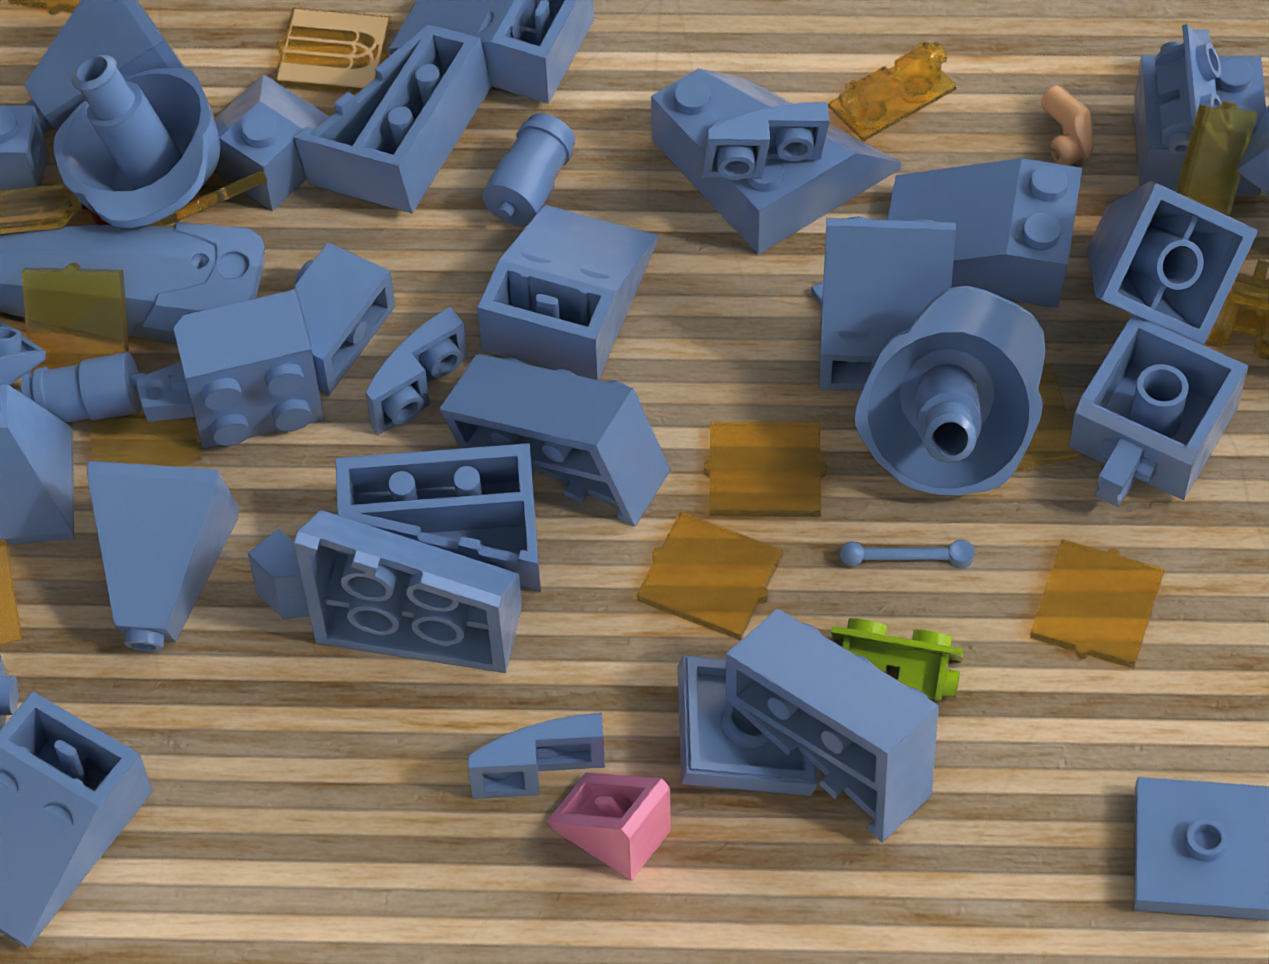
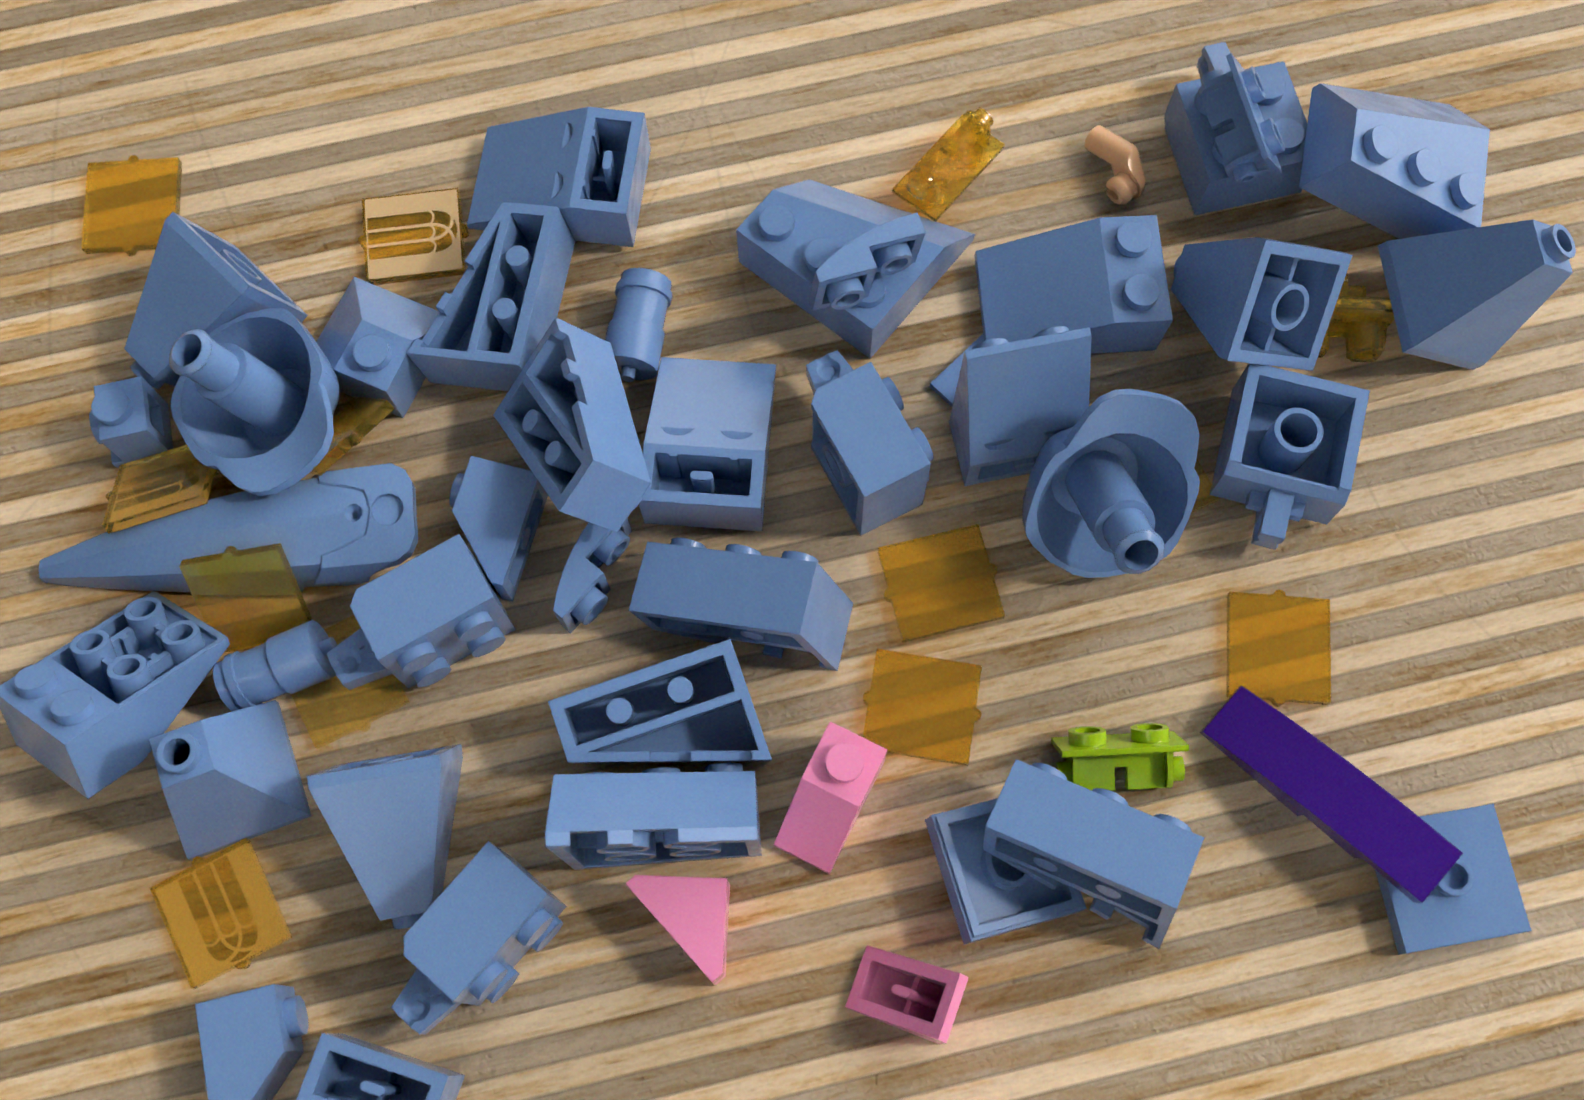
camera: 15 degrees left, 15 degrees up
medium blue piece [247,529,310,619] -> none
medium blue slope [468,713,605,799] -> none
medium blue hinge [839,540,975,568] -> none
clear yellow piece [1176,101,1258,215] -> none
none -> medium blue hinge [391,841,567,1035]
none -> medium blue wedge [493,317,651,532]
none -> bright pink slope [626,875,730,985]
none -> bright pink slope [774,722,888,874]
none -> medium blue hinge [806,350,934,536]
none -> dark purple slope [1200,686,1463,903]

